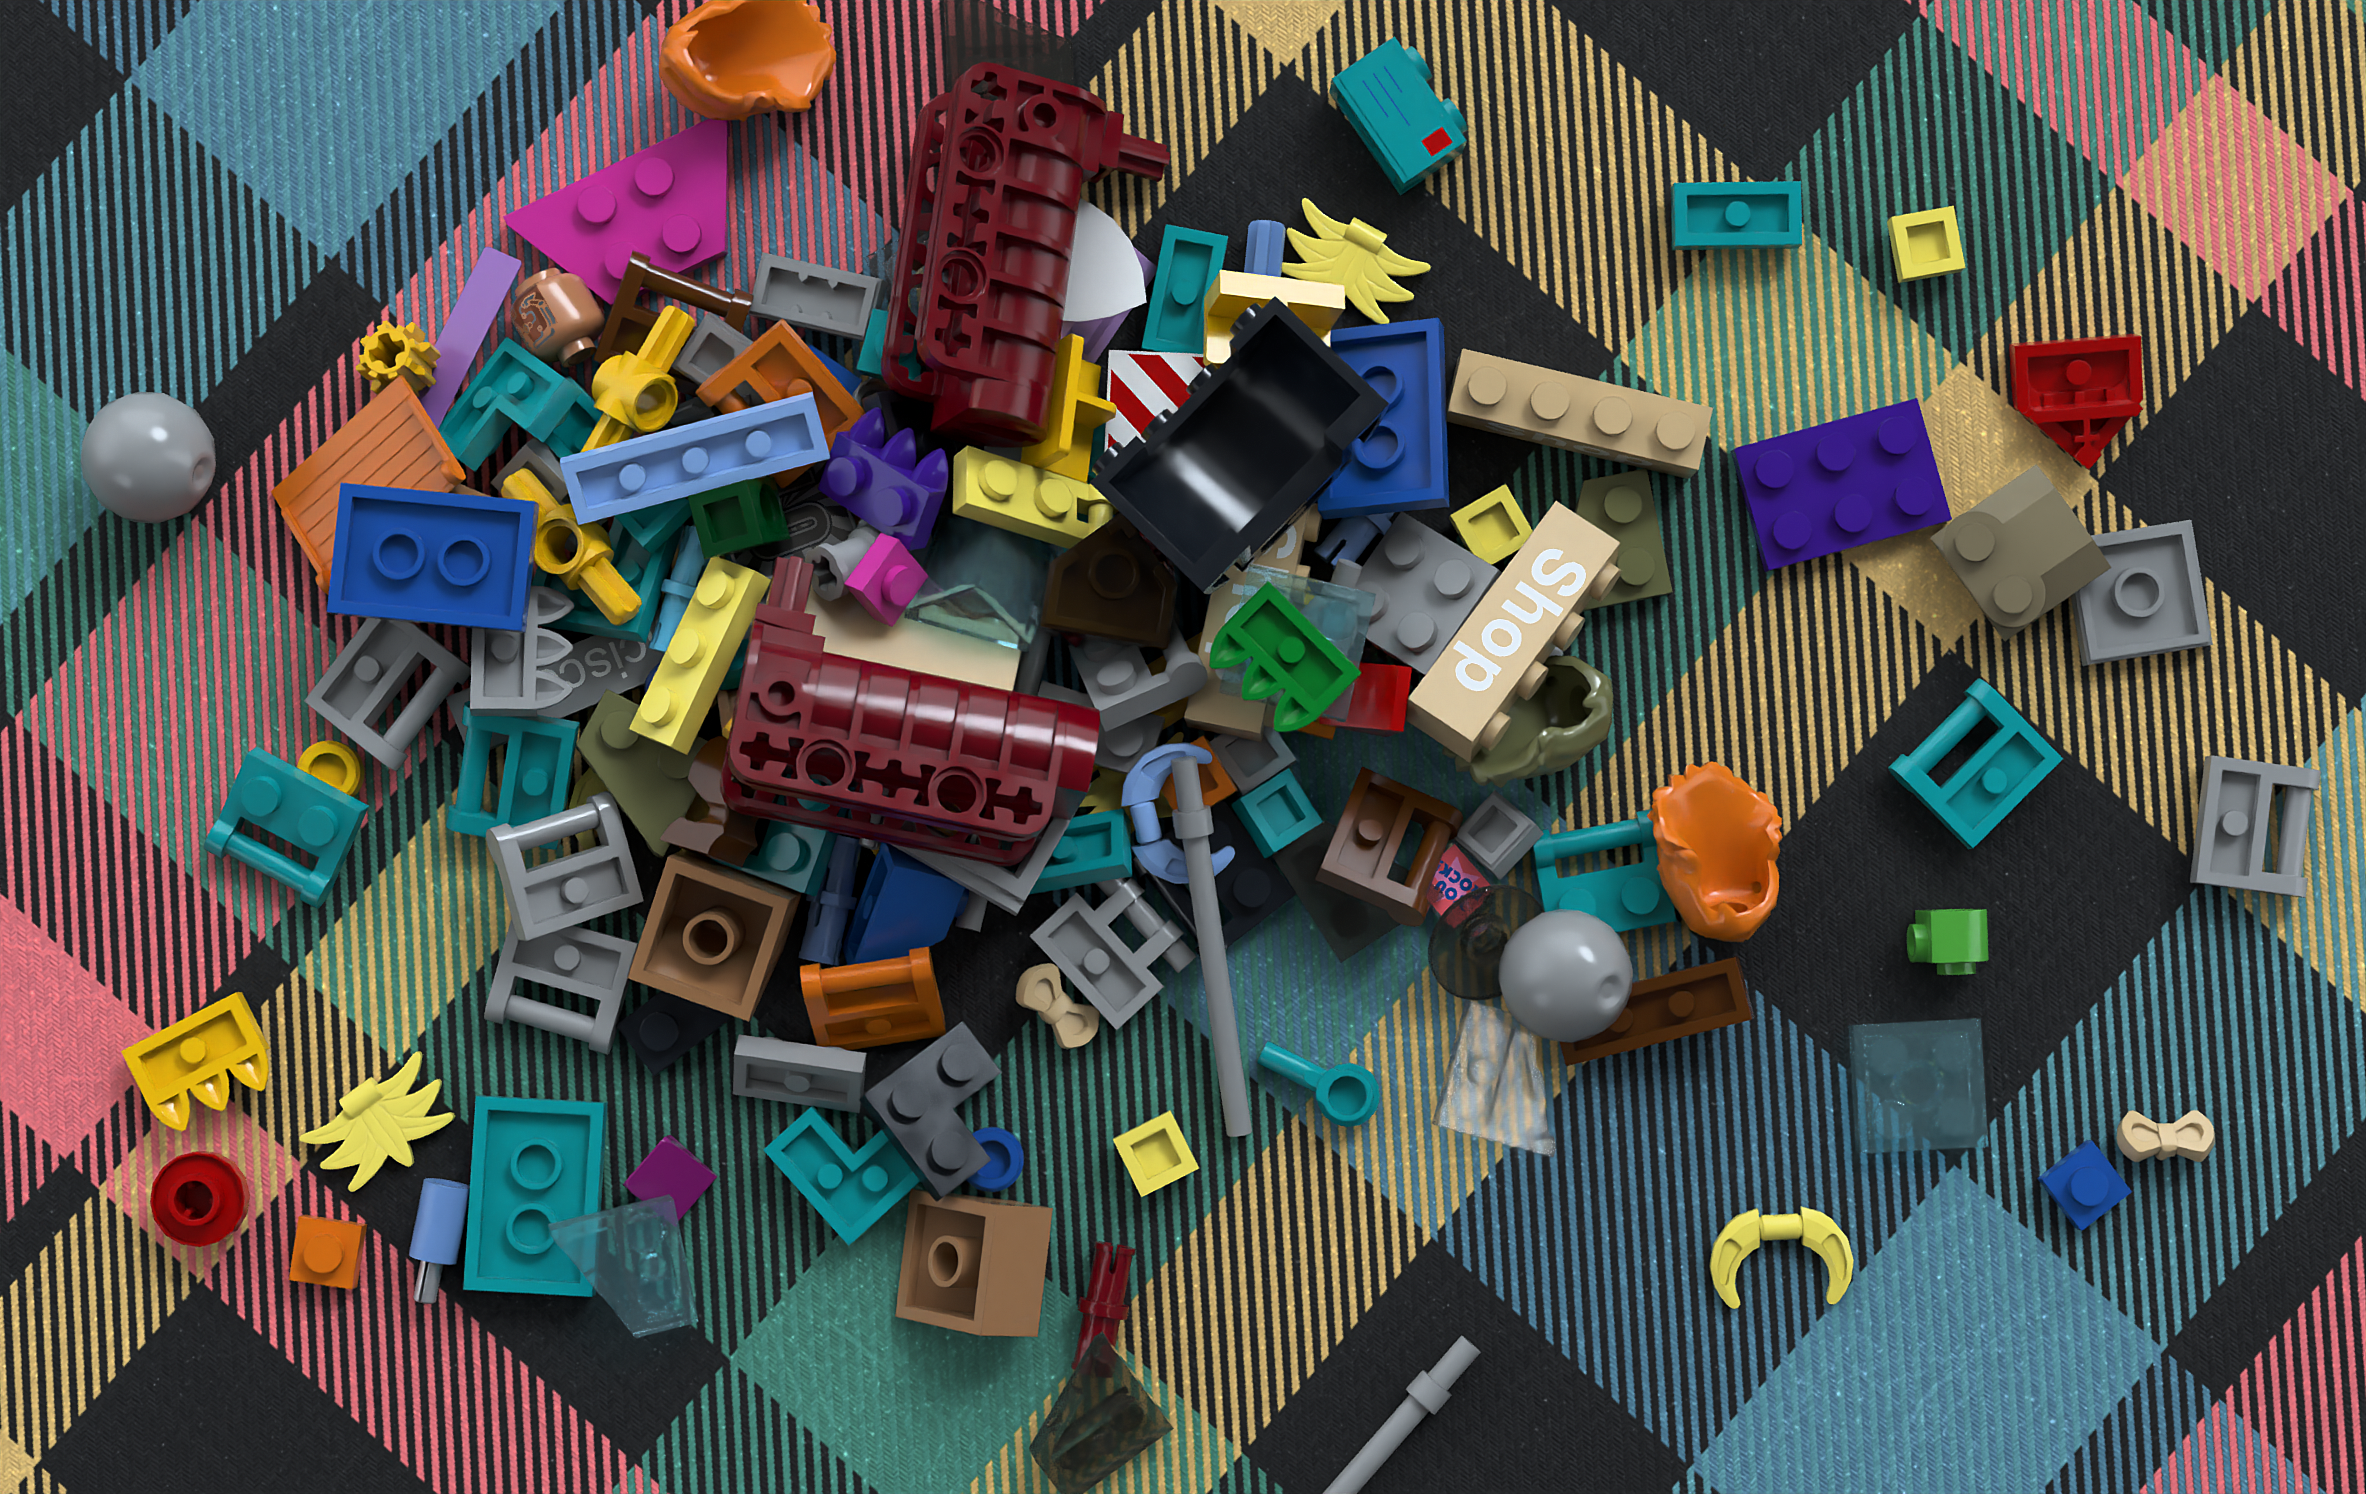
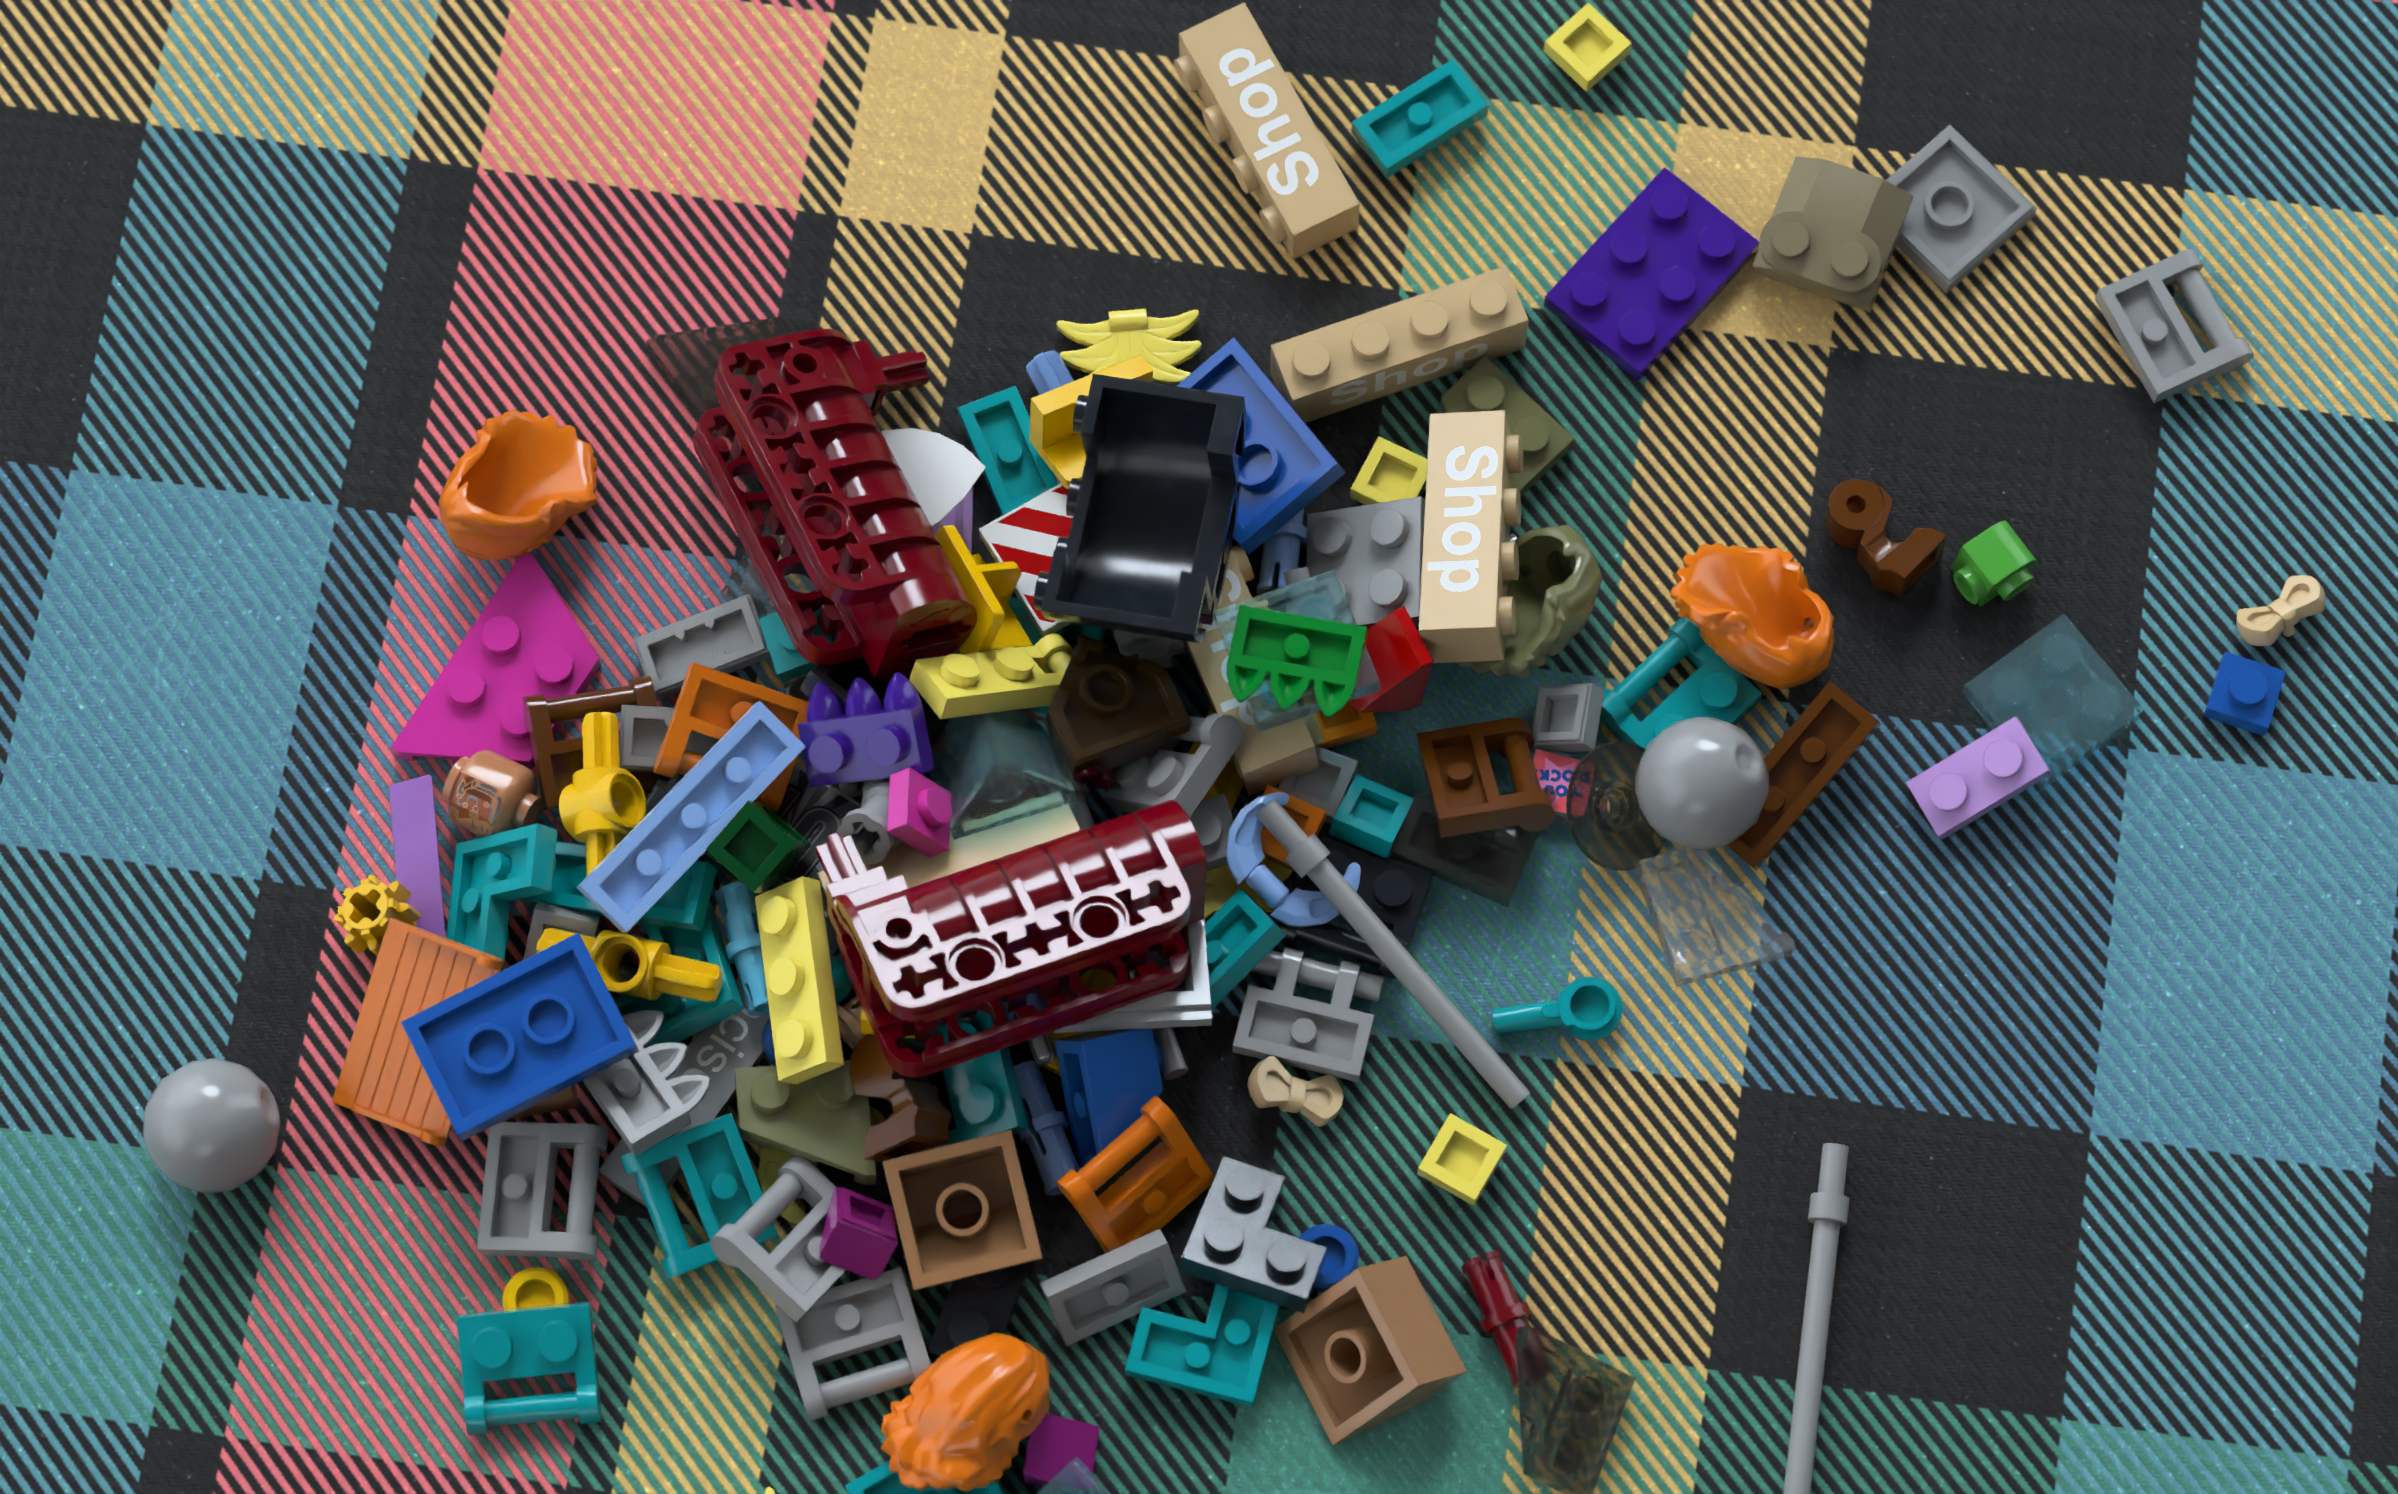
camera: 30 degrees left, 15 degrees down
teal brick [1329,36,1468,195] -> none
light yellow piece [1709,1206,1854,1309] -> none
teal plate [1888,678,2063,849] -> none
red slope [2009,334,2144,470] -> none
none -> magenta slope [820,1186,898,1279]
none -> orange piece [880,1333,1050,1492]
none -> tan brick [1174,2,1360,260]
none -> reddish brown leg [1825,478,1947,599]
none -> lavender plate [1906,716,2052,840]

